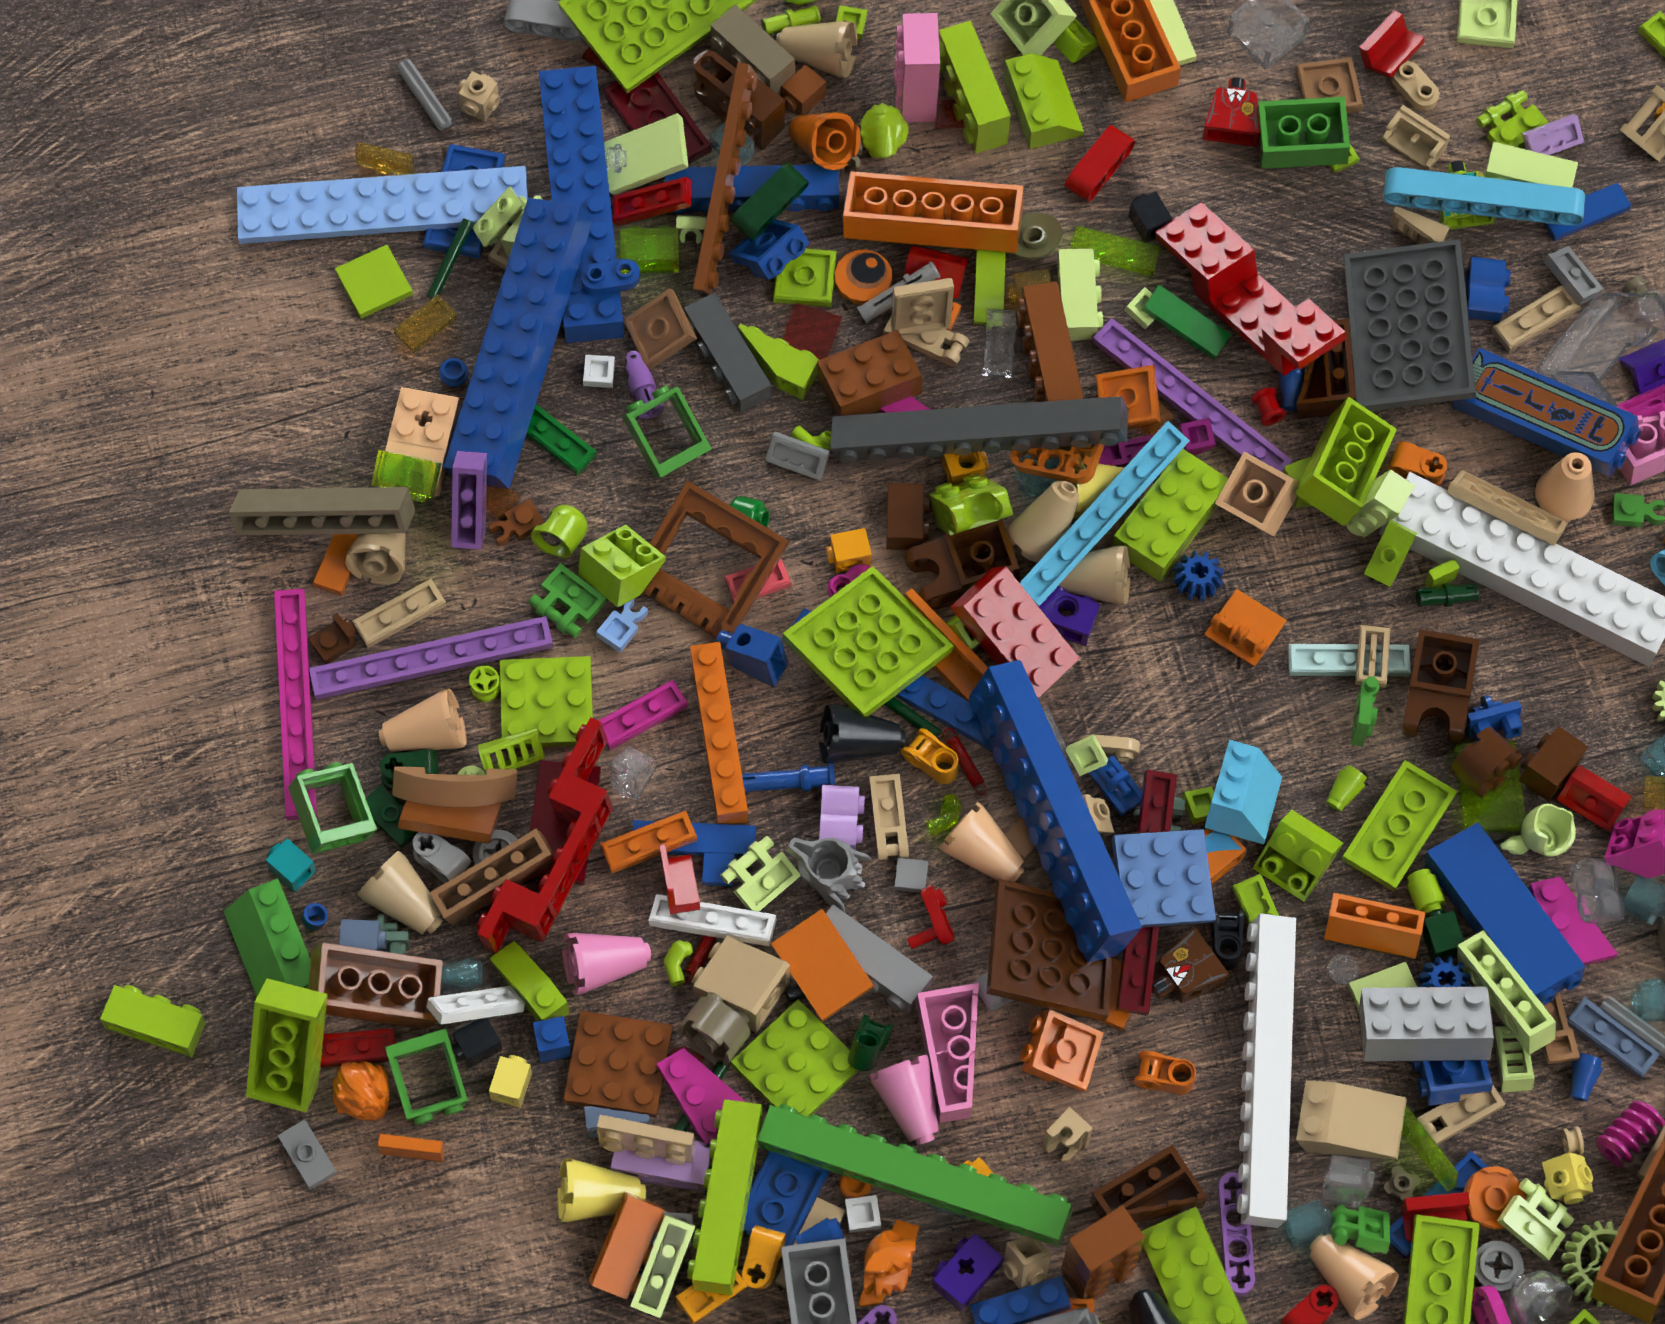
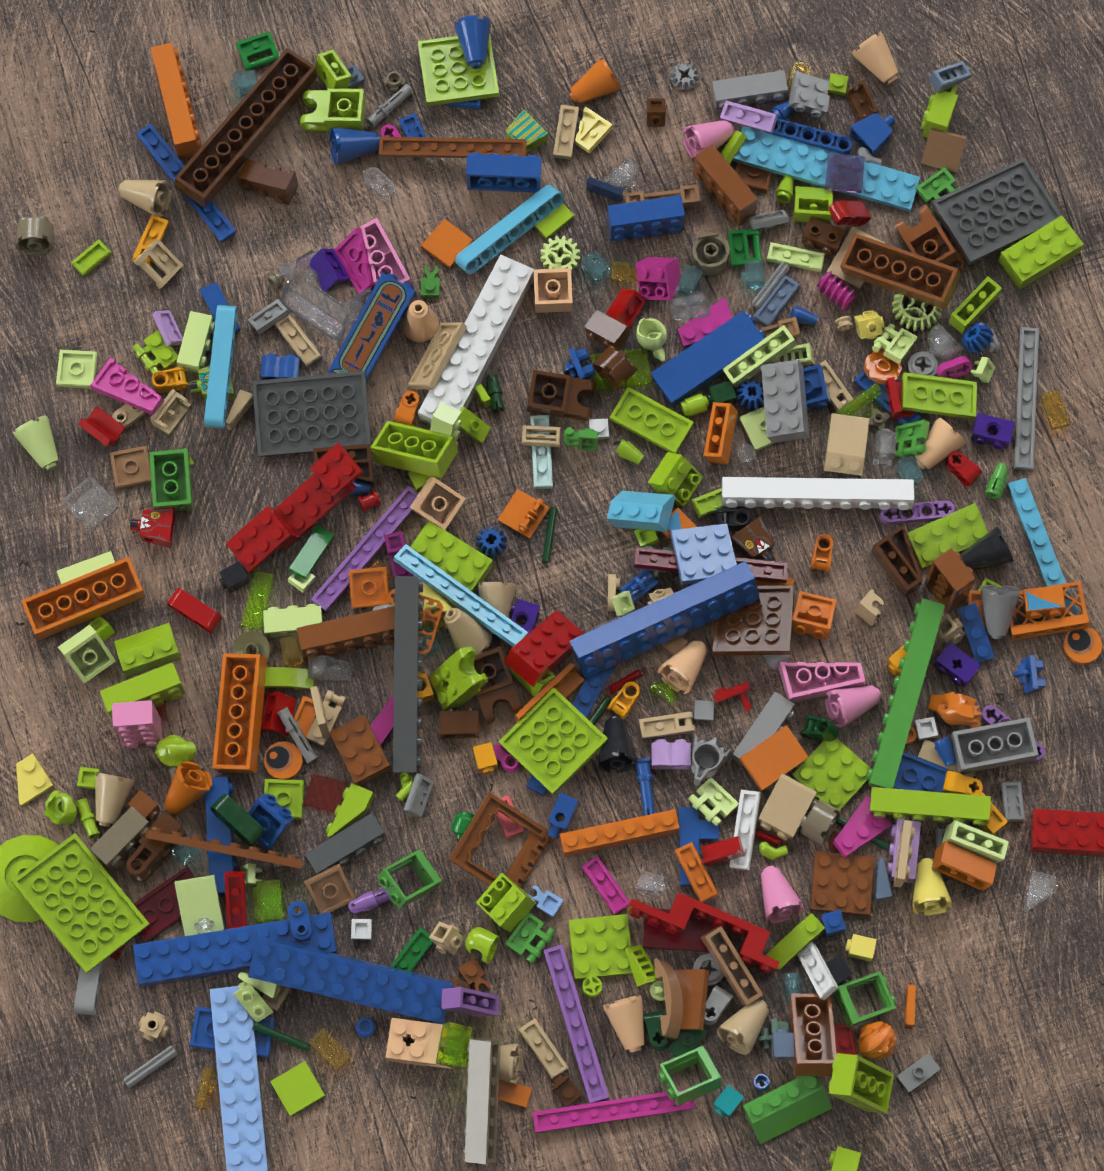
camera: 90 degrees left, 5 degrees up
none -> dark pink wing [90,357,163,415]
none -> light orange piece [152,367,189,393]
none -> tan brick [429,921,464,955]
none -> light nougat brick [534,268,573,313]
none -> dark green bar [542,507,557,563]
none -> white plate [589,419,609,439]

